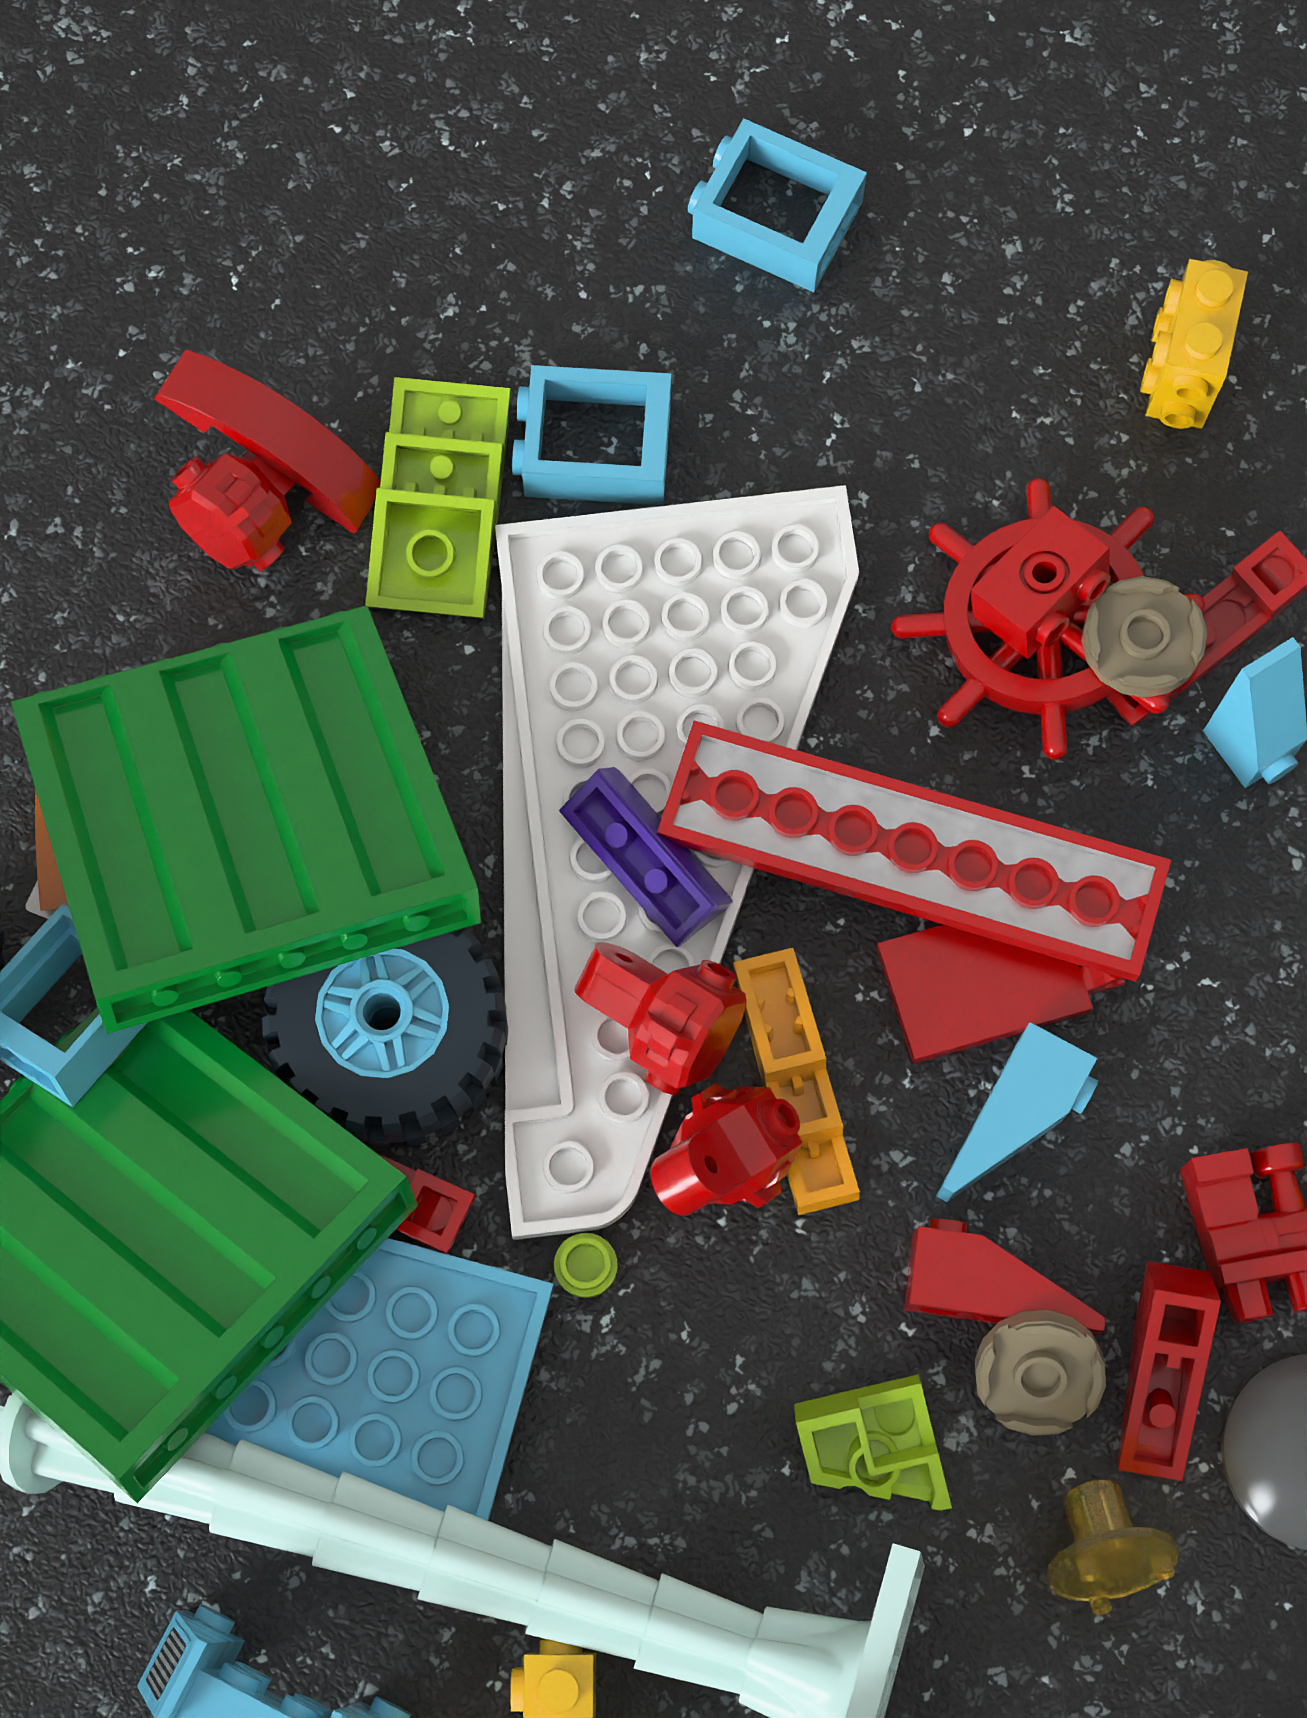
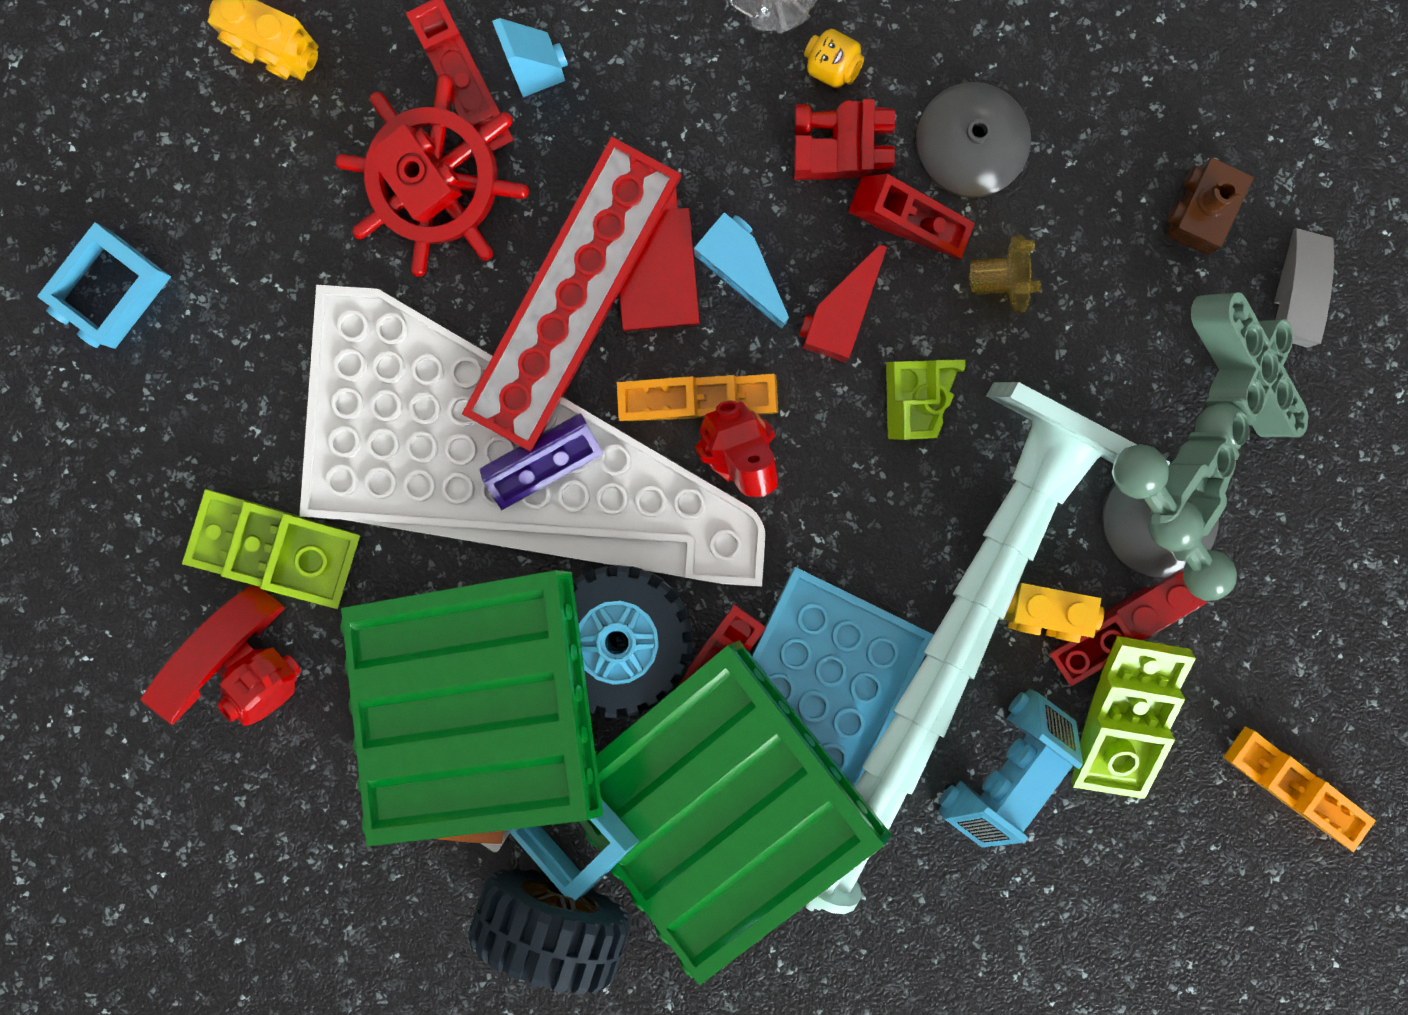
camera: 80 degrees left, 15 degrees up
medium azure window [512,365,671,505] -> none
lime plate [554,1233,618,1298] -> none
red piece [574,942,747,1095] -> none
dark tan tile [975,1310,1106,1436] -> none
dark tan tile [1081,576,1207,698] -> none

